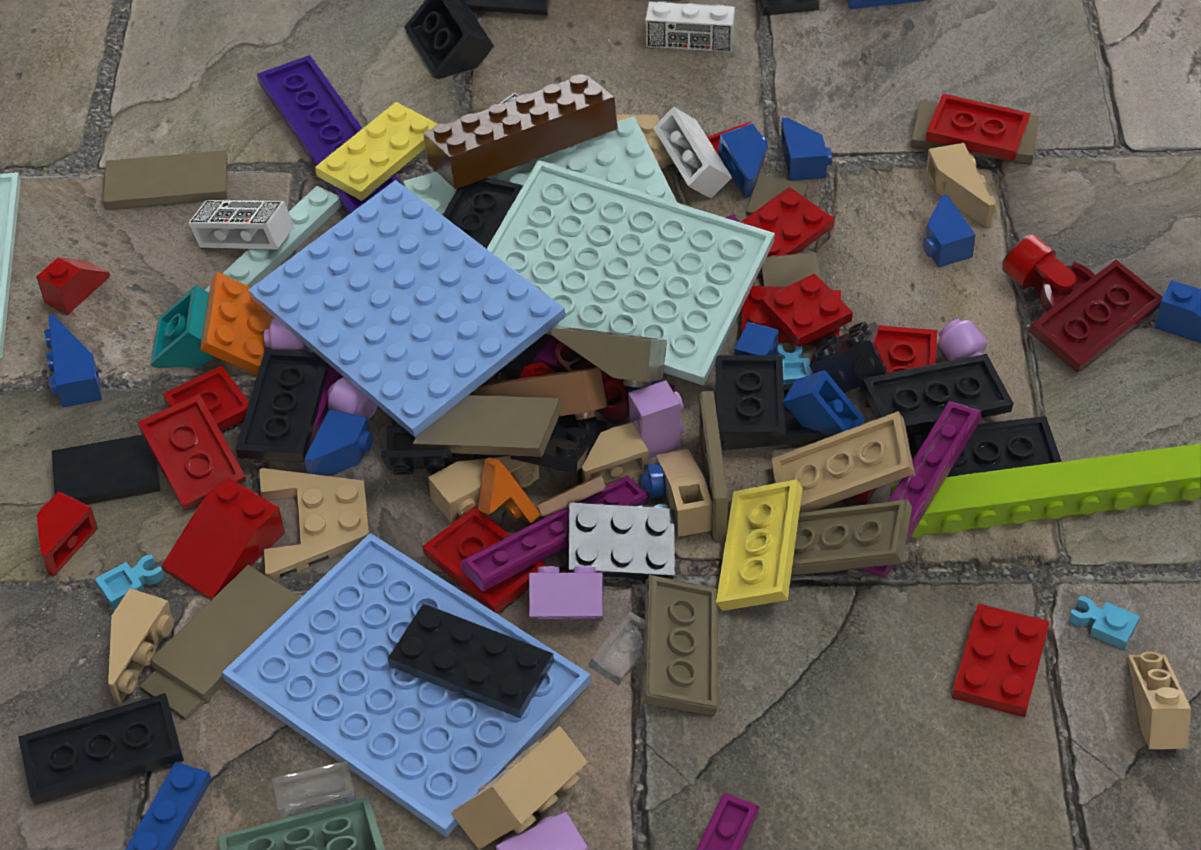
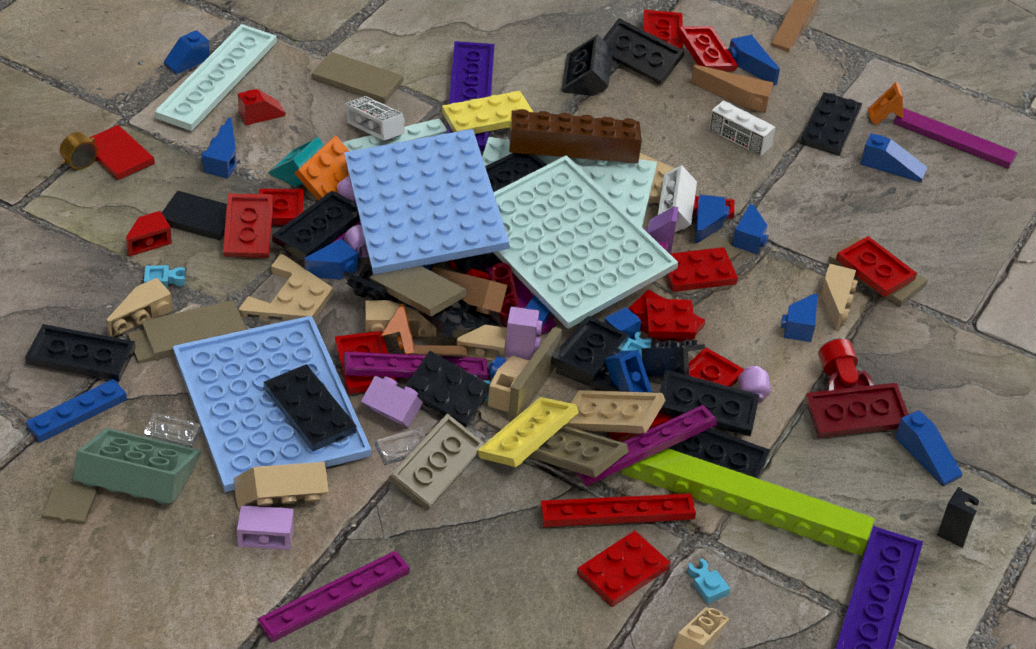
camera: 25 degrees right, 5 degrees down
red slope [161,476,285,600] -> none
dark tan slope [551,327,667,388] -> none
dark tan sticker [762,252,821,287] -> none
none -> red plate [540,493,696,527]
none -> medium lavender slope [644,206,679,253]

